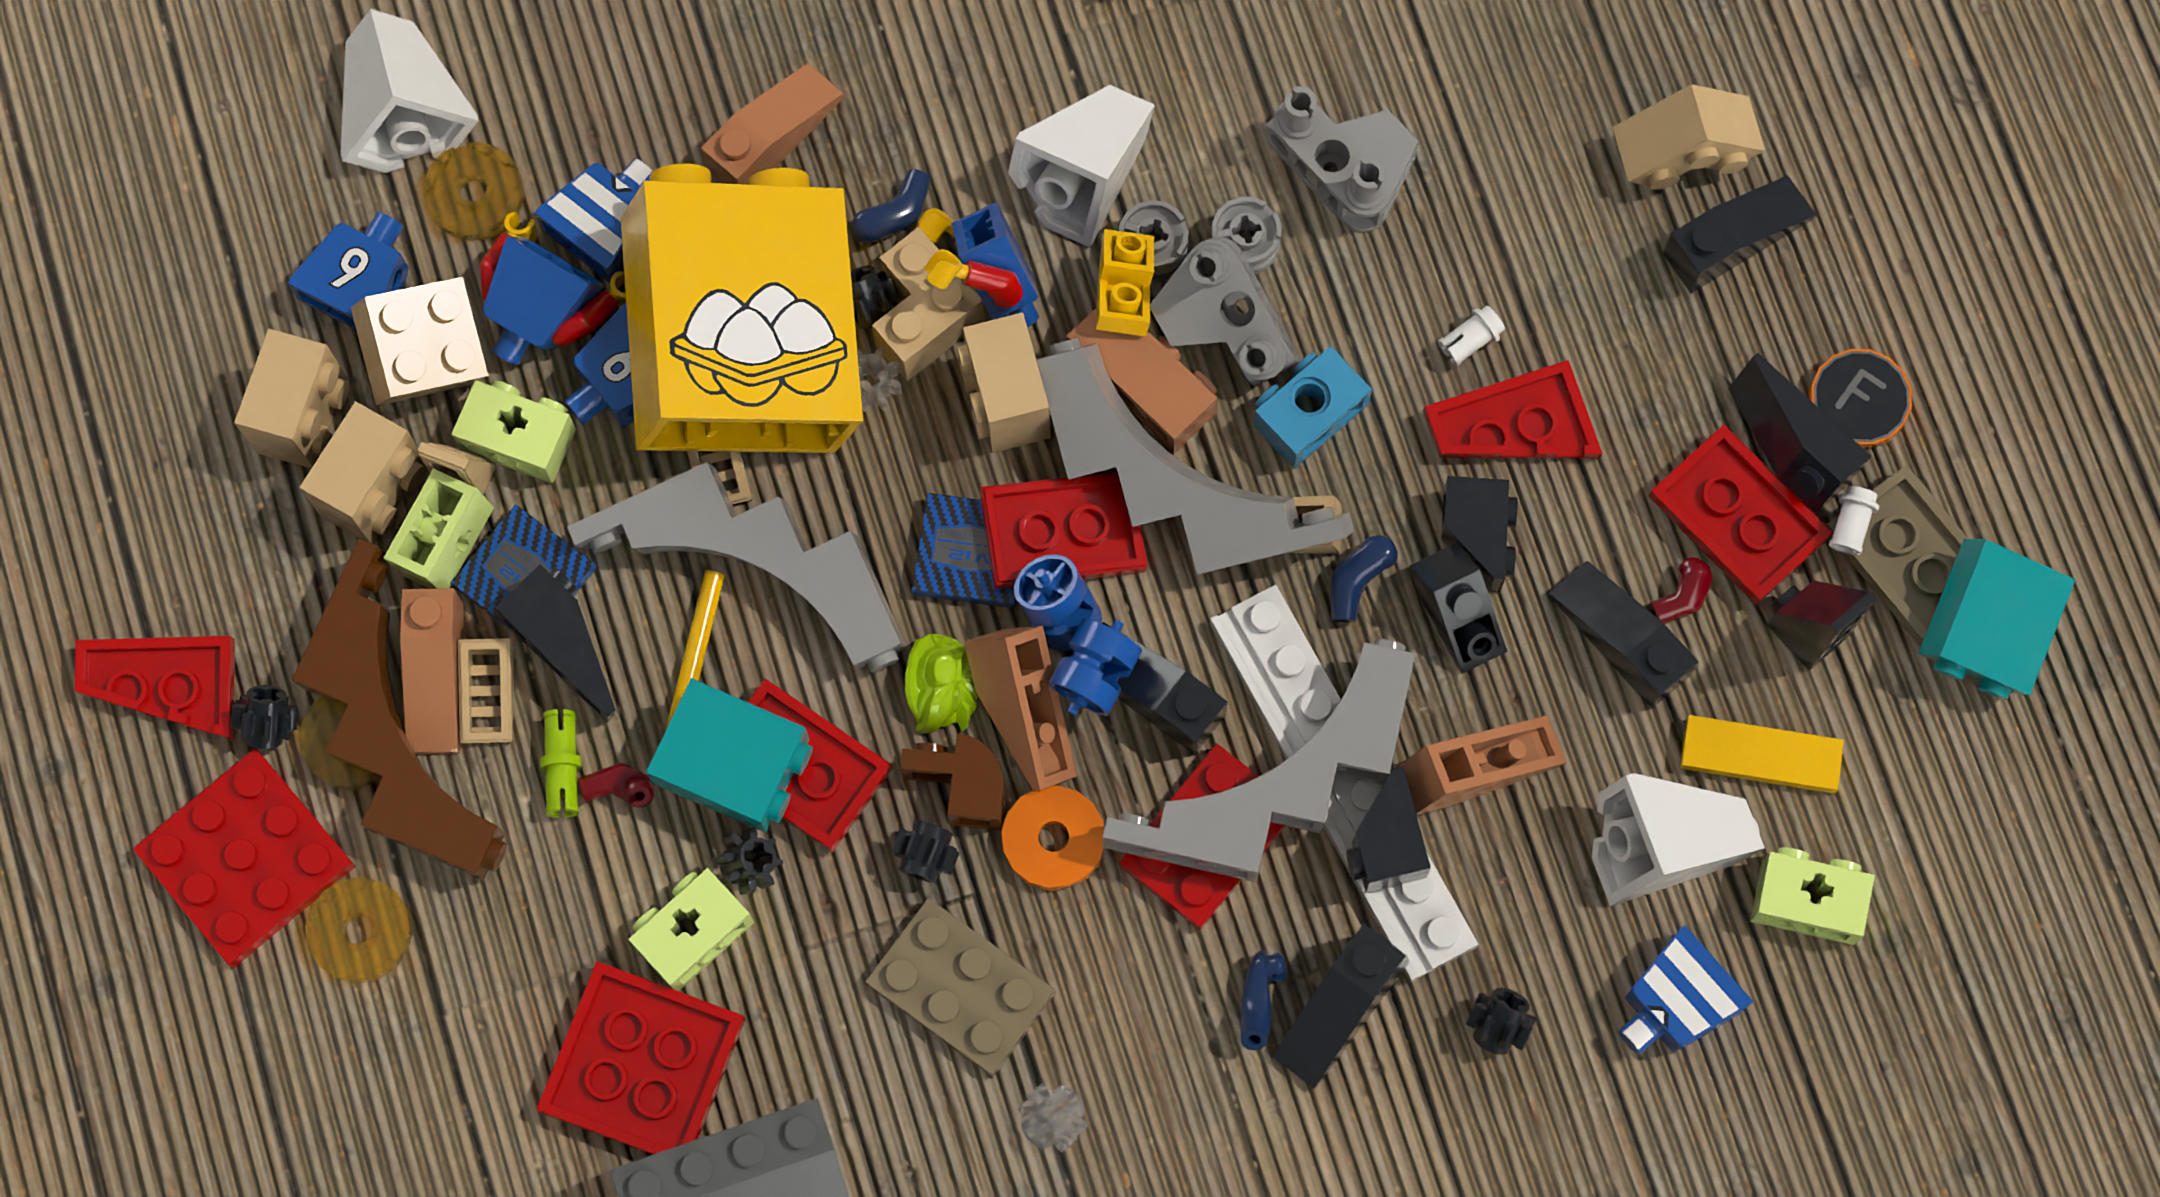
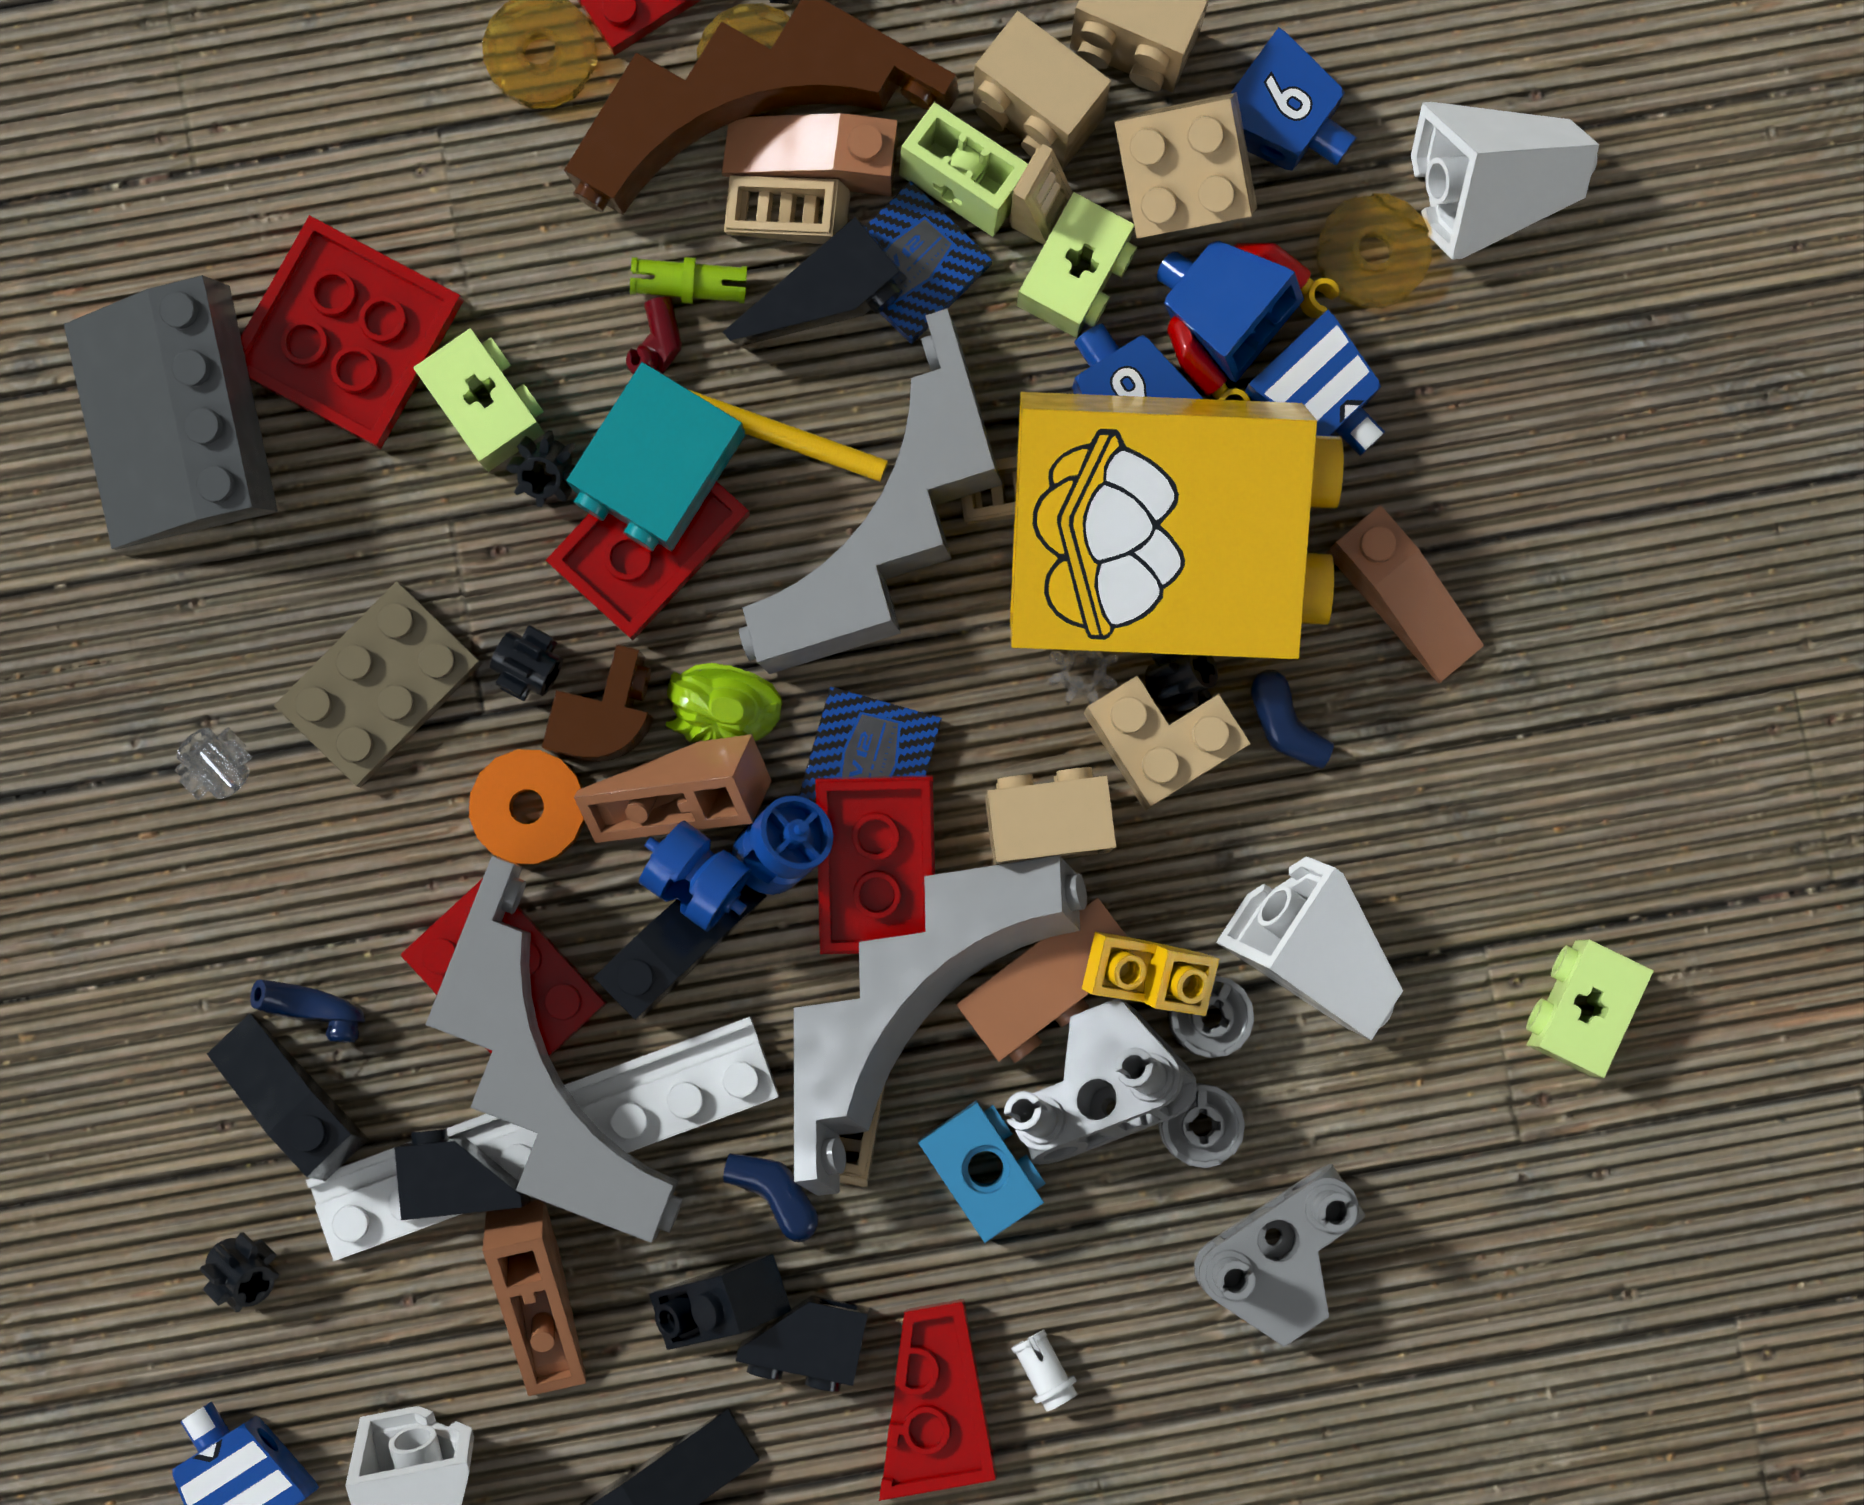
camera: 95 degrees right, 10 degrees up
torso [916,202,1039,327] -> none

